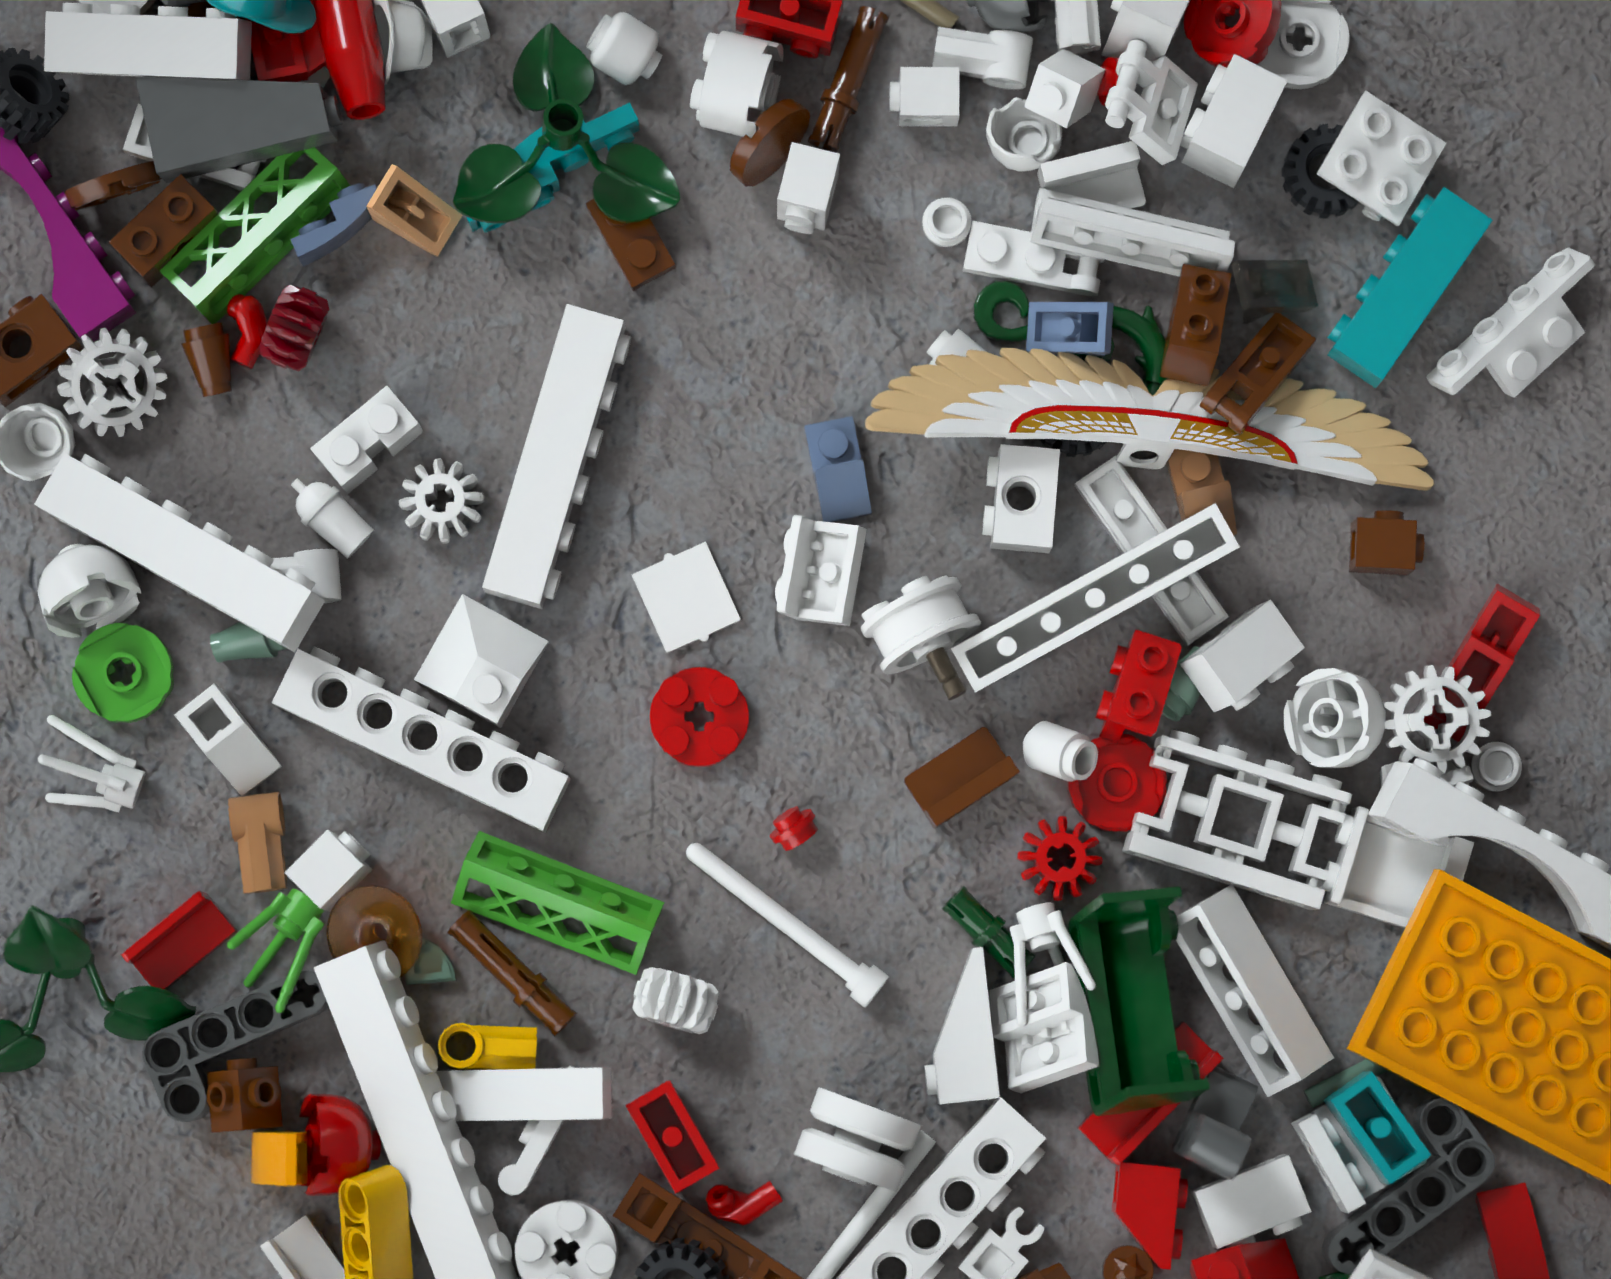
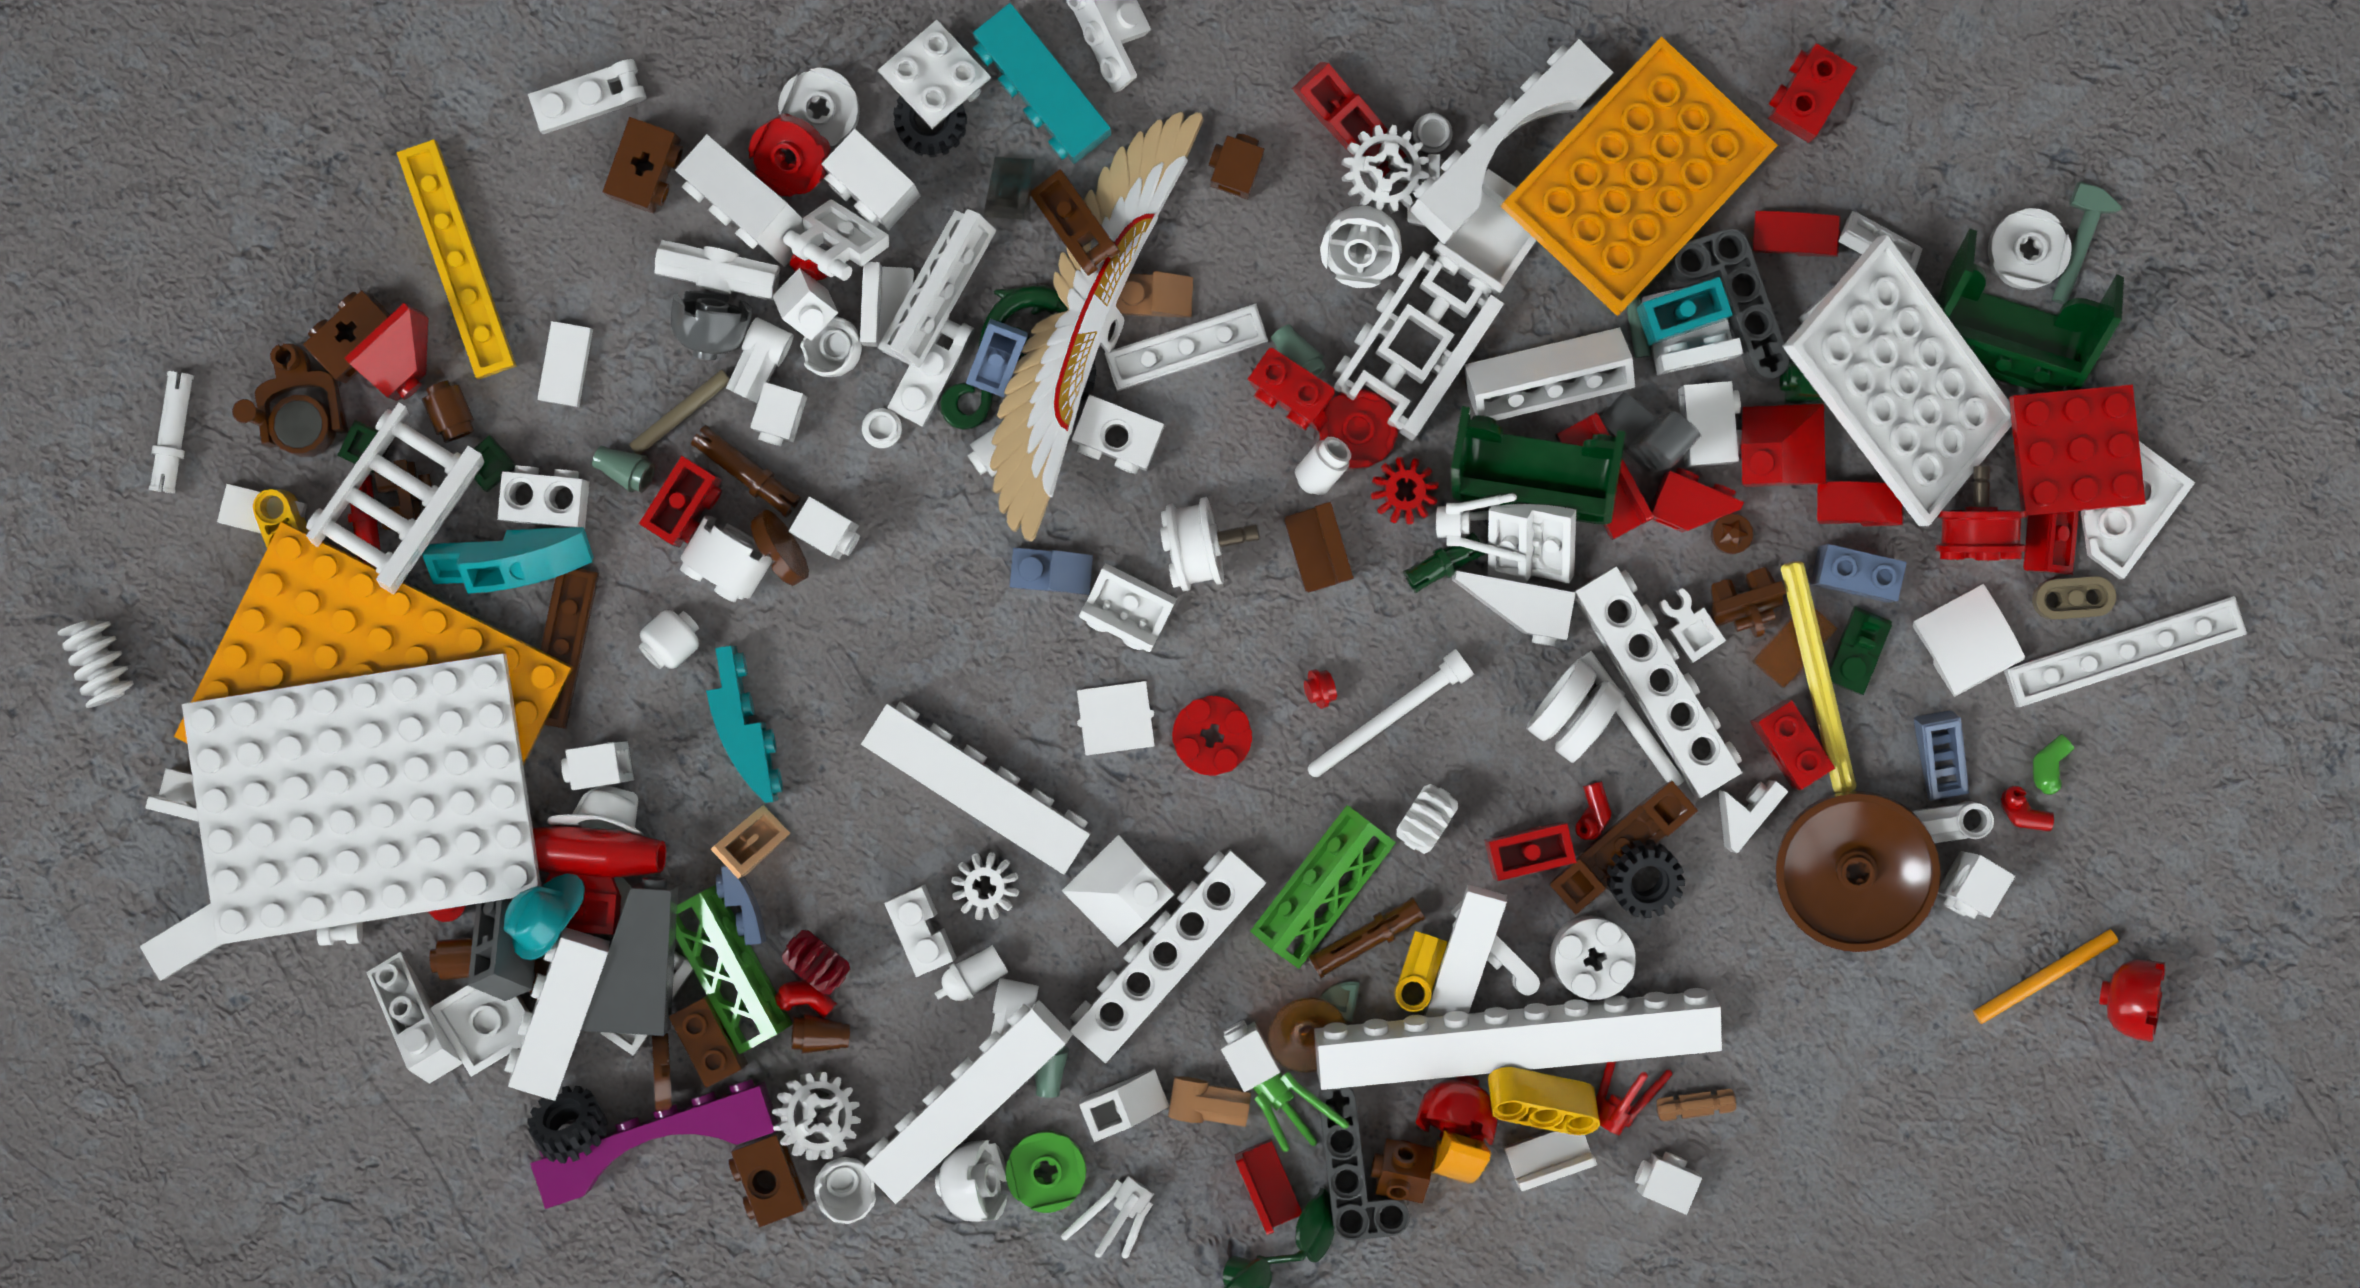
camera: 70 degrees left, 5 degrees up
dark green plant [453,23,680,223] -> none
reddish brown plate [585,198,676,291] -> none
white brick [951,503,1240,692] -> none
reddish brown brick [1160,264,1231,387] -> none
white brick [1180,599,1305,712] -> none

